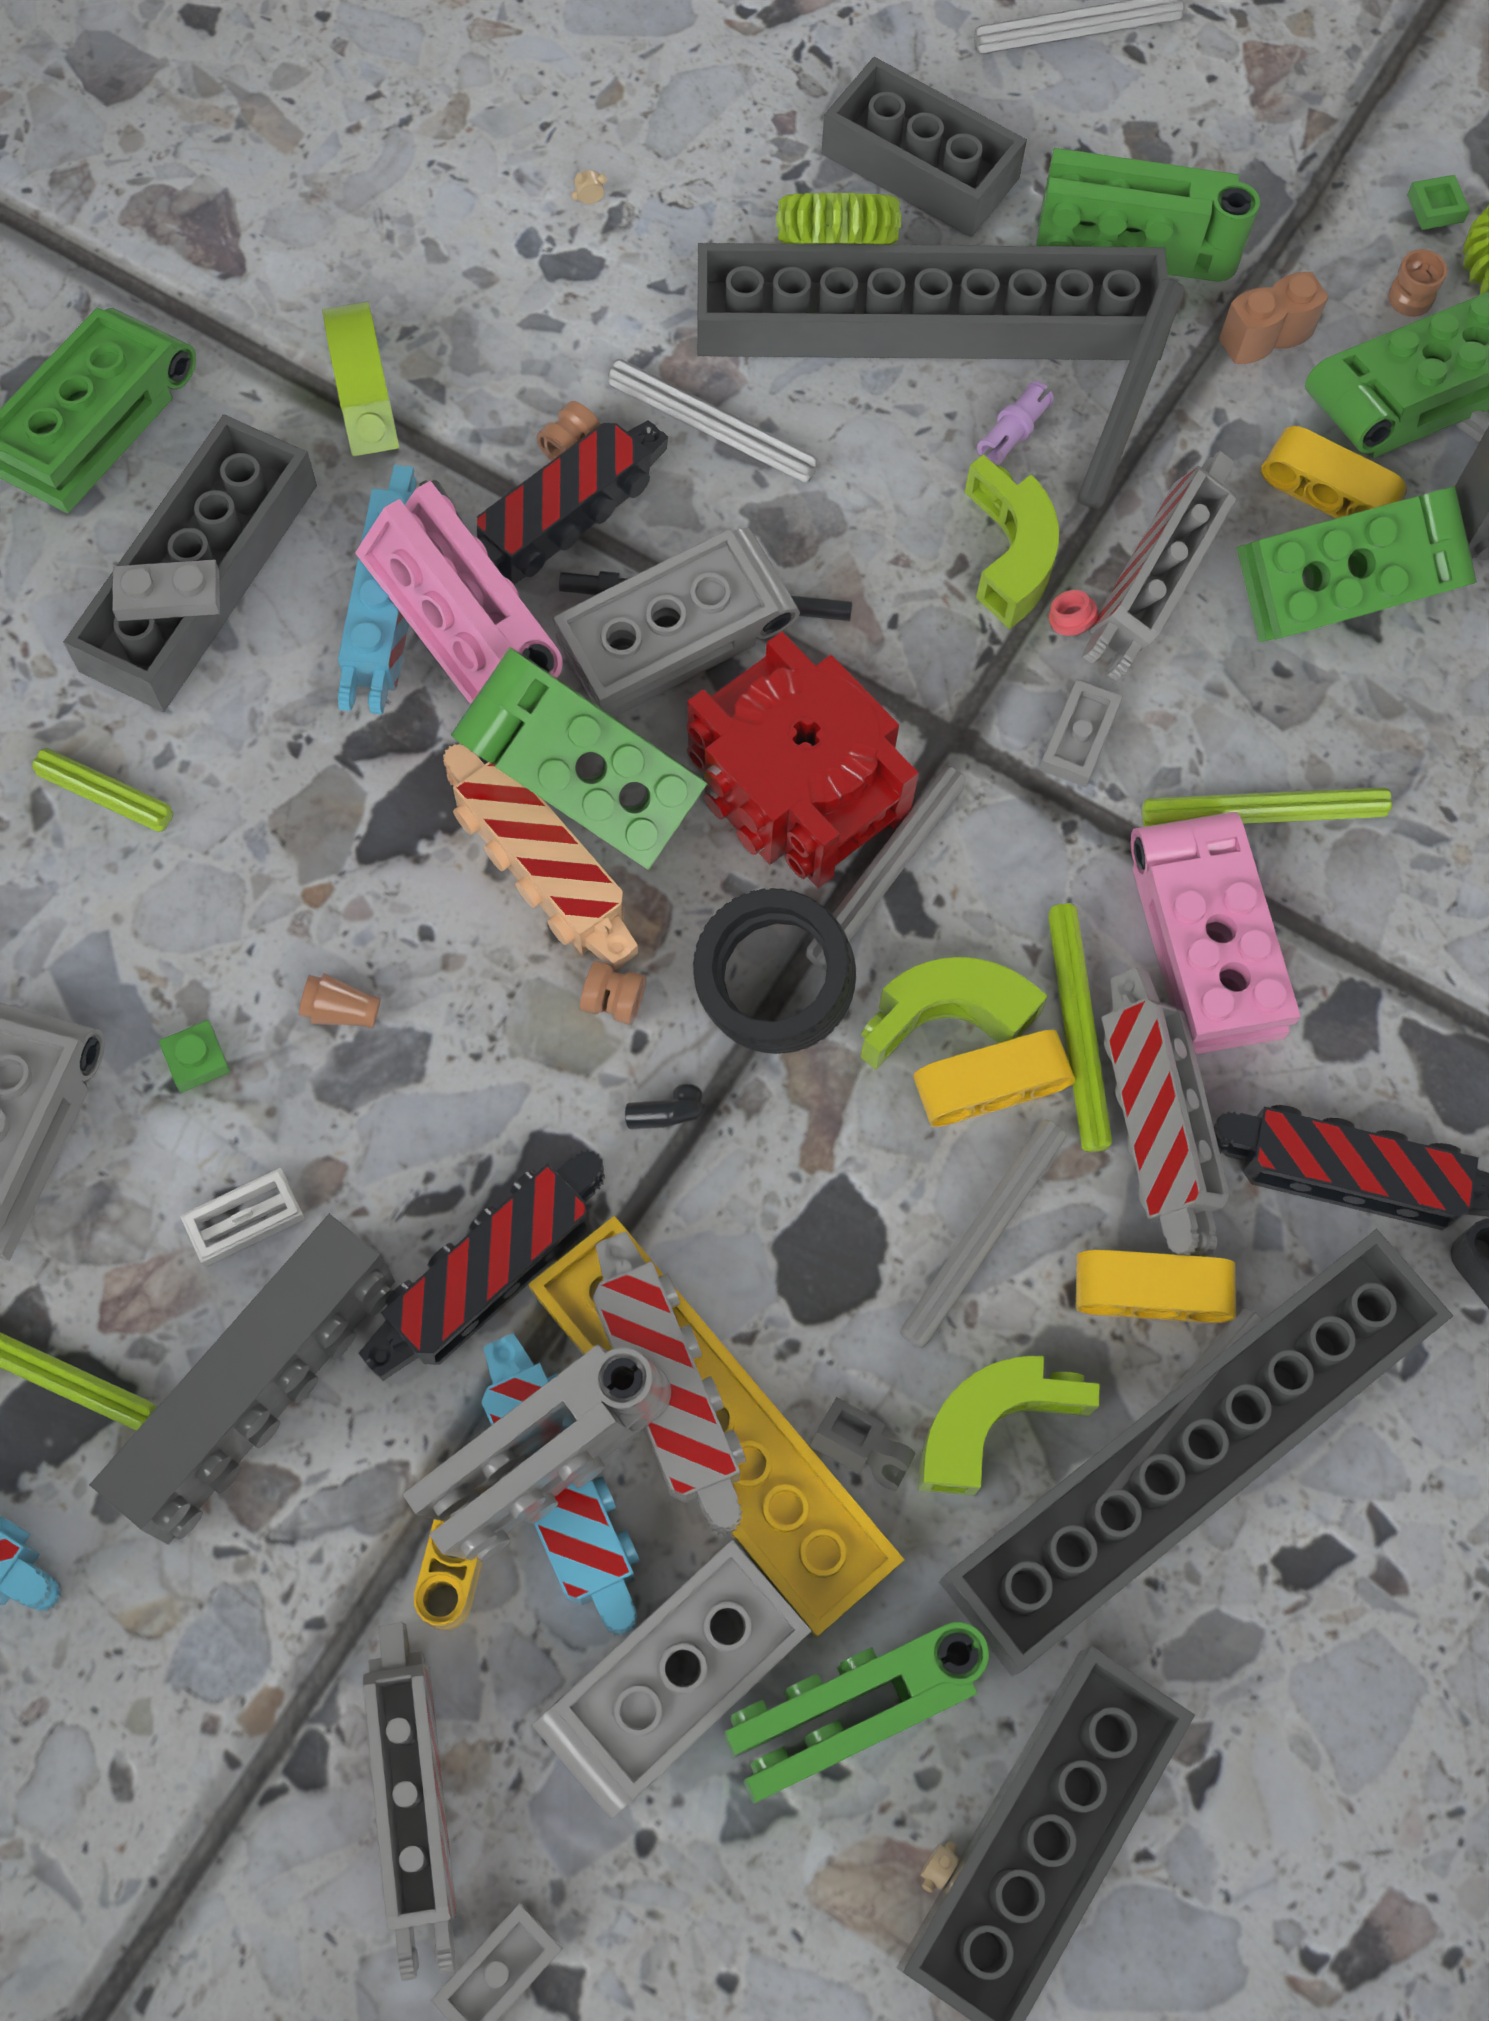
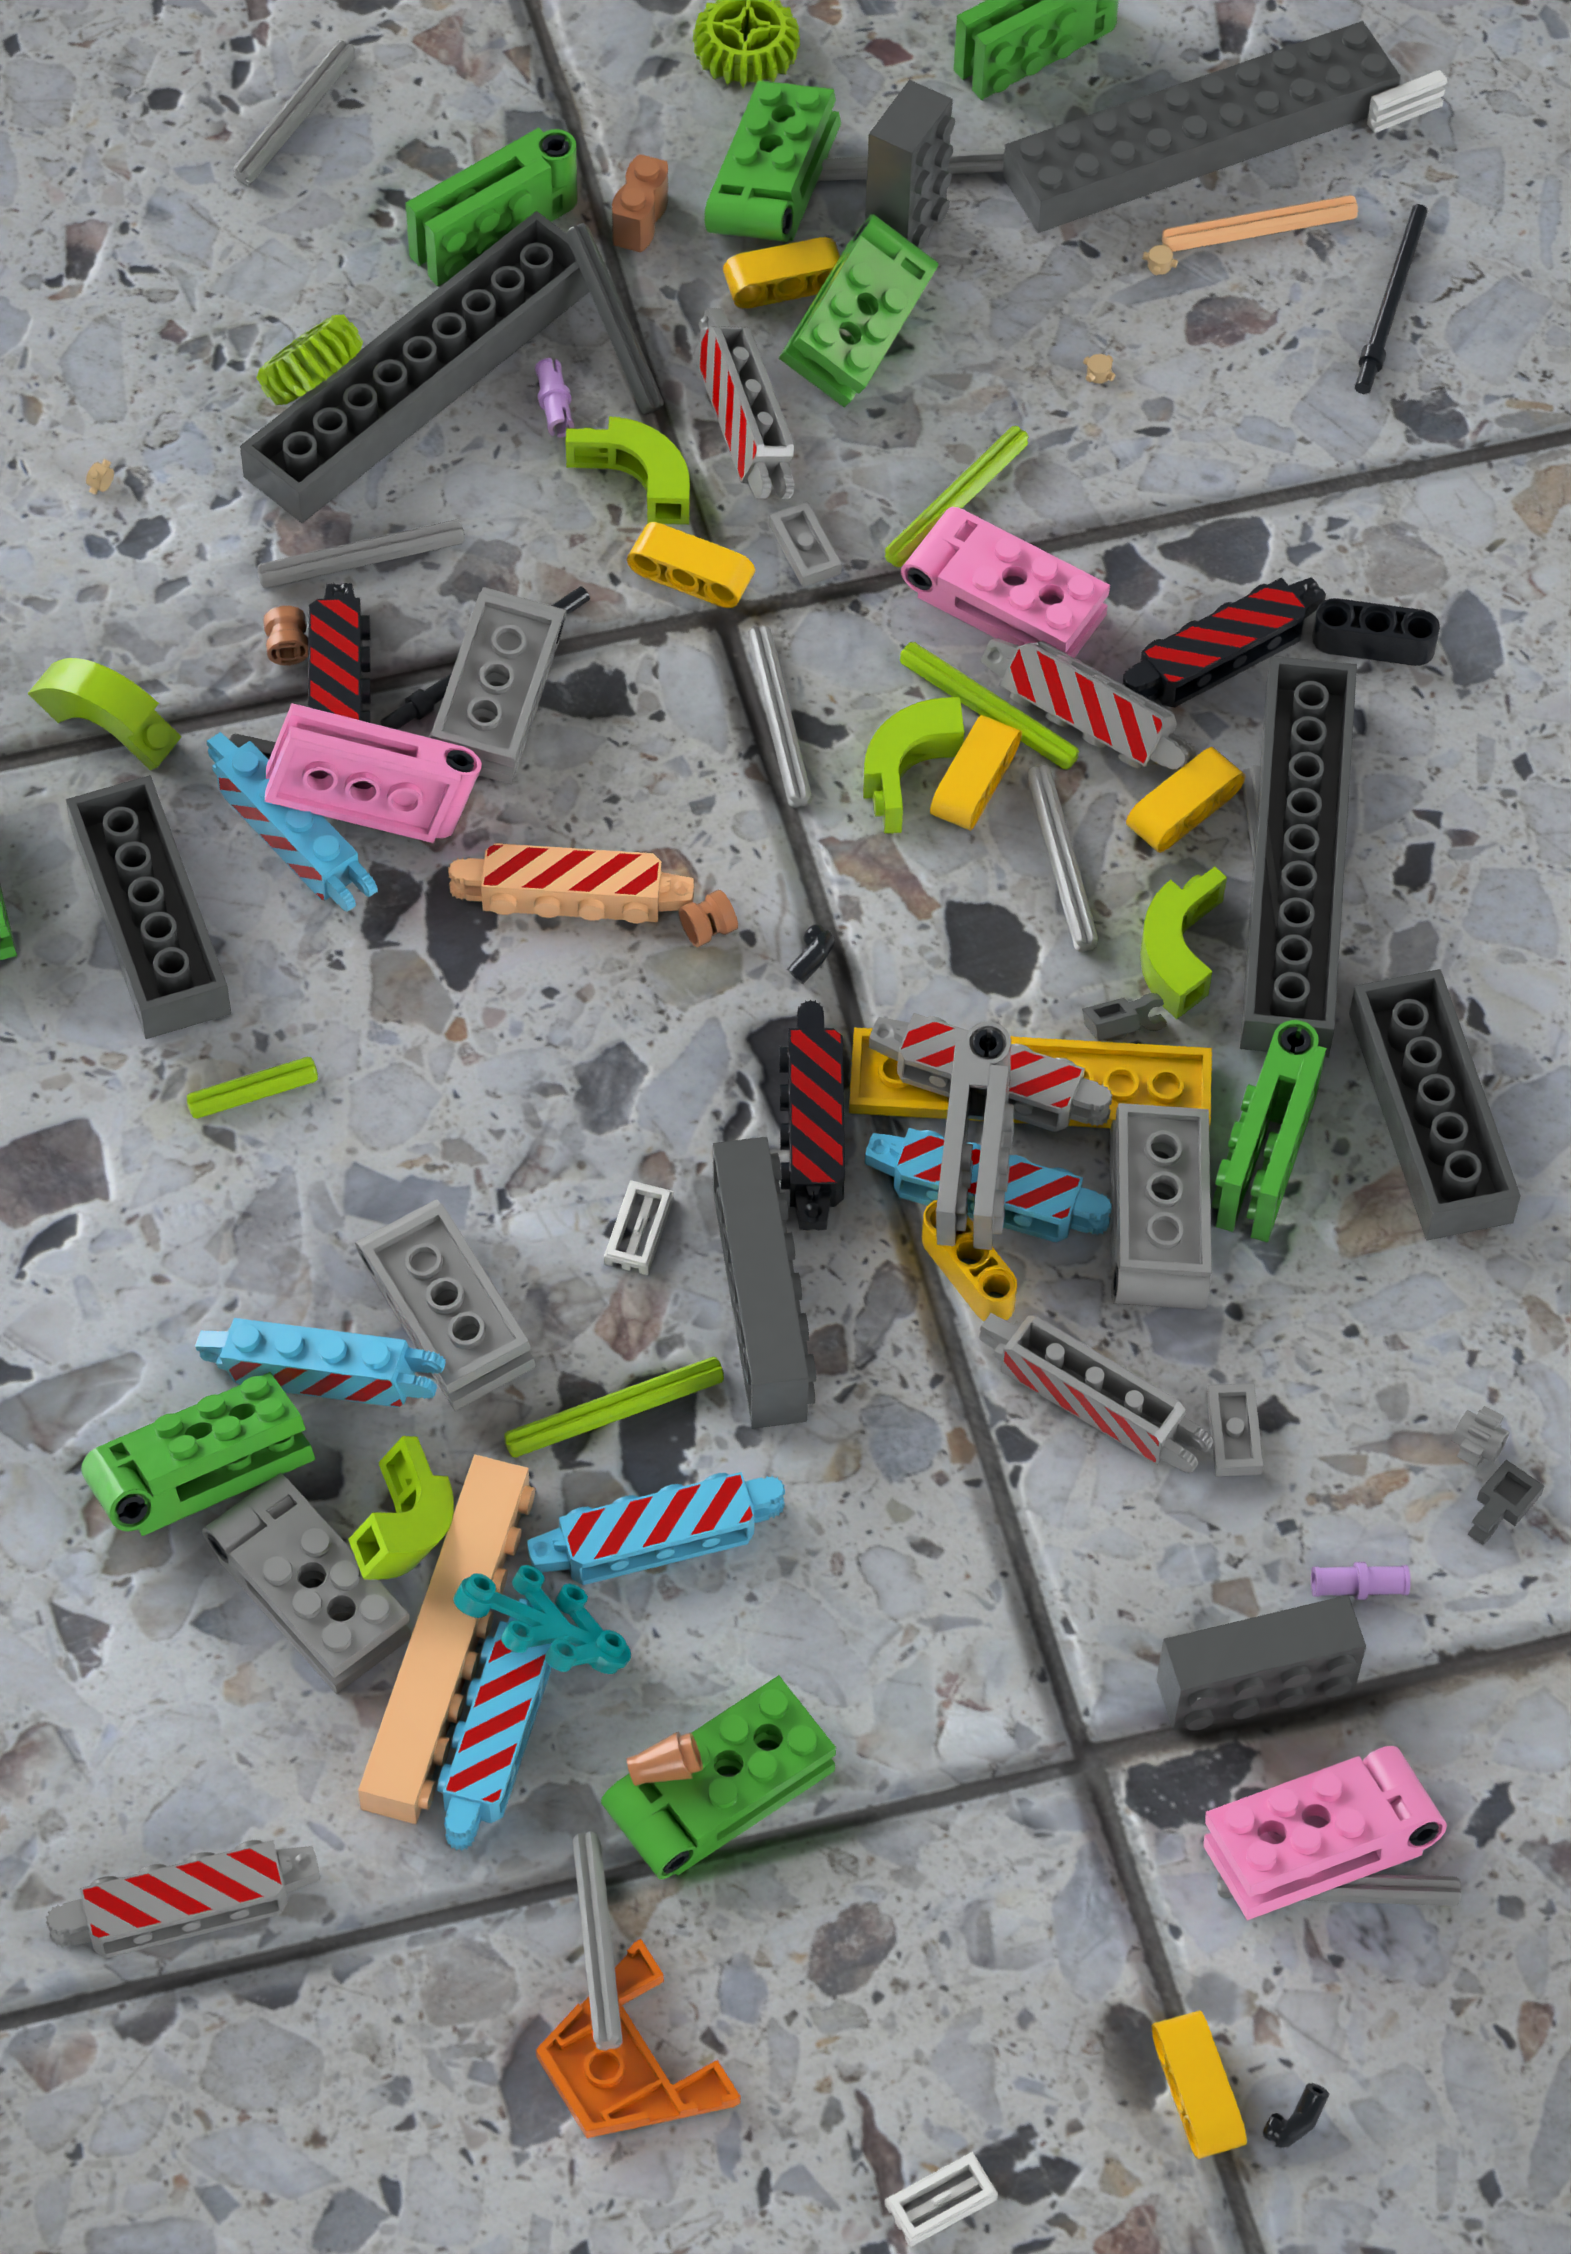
camera: 45 degrees left, 10 degrees down
light grey plate [112,560,220,621] -> none
bright green plate [158,1020,231,1093] -> none
nougat cone [299,973,381,1028] -> none
bright green hinge [451,647,707,870] -> none
red piece [686,631,919,889] -> none
black tyre [693,888,856,1054] -> none
dark grey brick [821,57,1027,237] -> none
tan piece [920,1841,960,1893] -> none
coral plate [1049,590,1098,636] -> none
nougat wheel [1388,249,1448,317] -> none
bright green plate [1407,175,1470,230] -> none
none -> yellow beam [626,522,756,608]

